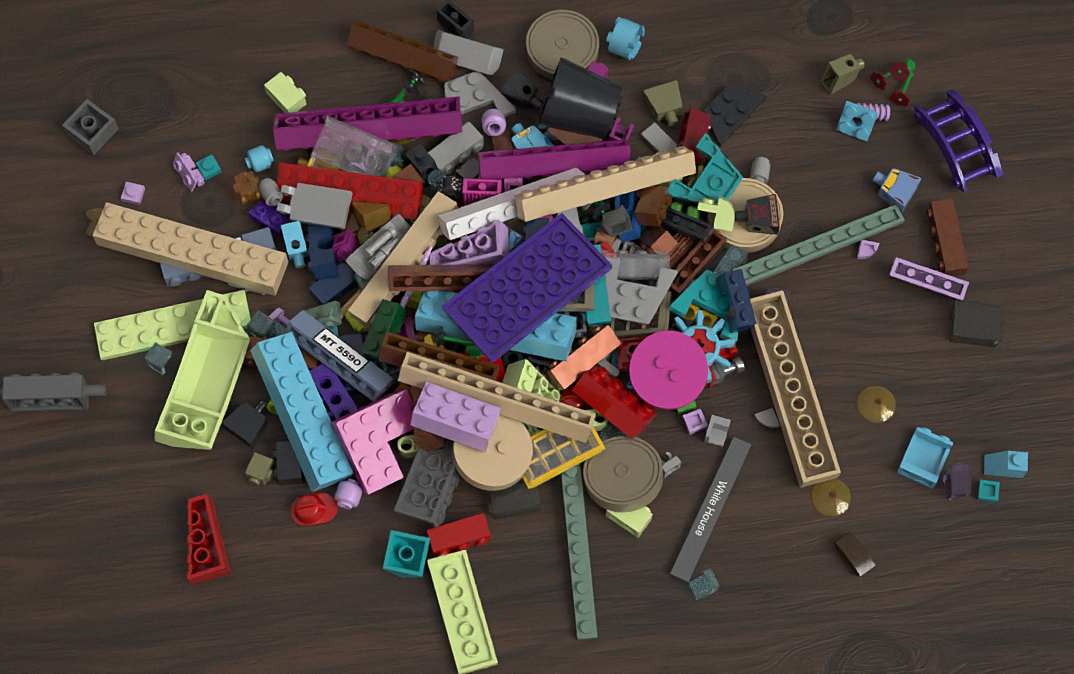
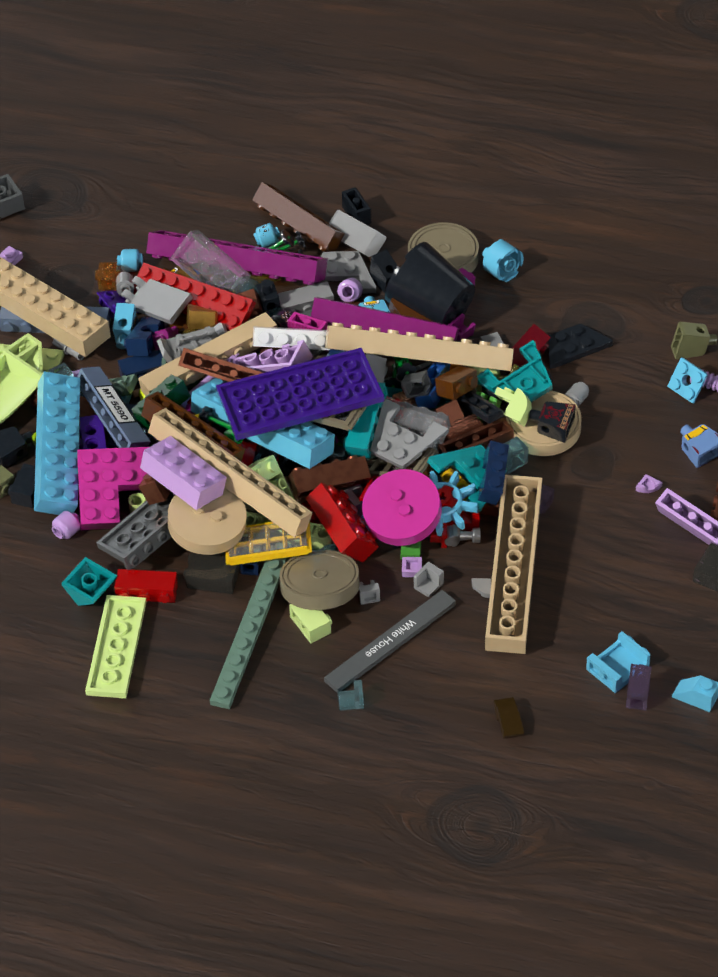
camera: 25 degrees right, 20 degrees down
lavender hinge [173,152,205,192] -> none
teal plate [196,155,222,180] -> none
yellowish green brick [264,72,306,113] -> none
red piece [290,493,338,526] -> none
olive torso [643,80,682,127] -> none
sand green plate [733,205,905,286] -> none
clear yellow dish [811,479,851,516] -> none
clear yellow dish [857,386,896,423] -> none
teal tile [977,479,1000,503] -> none
none -> medium azure head [254,223,281,248]

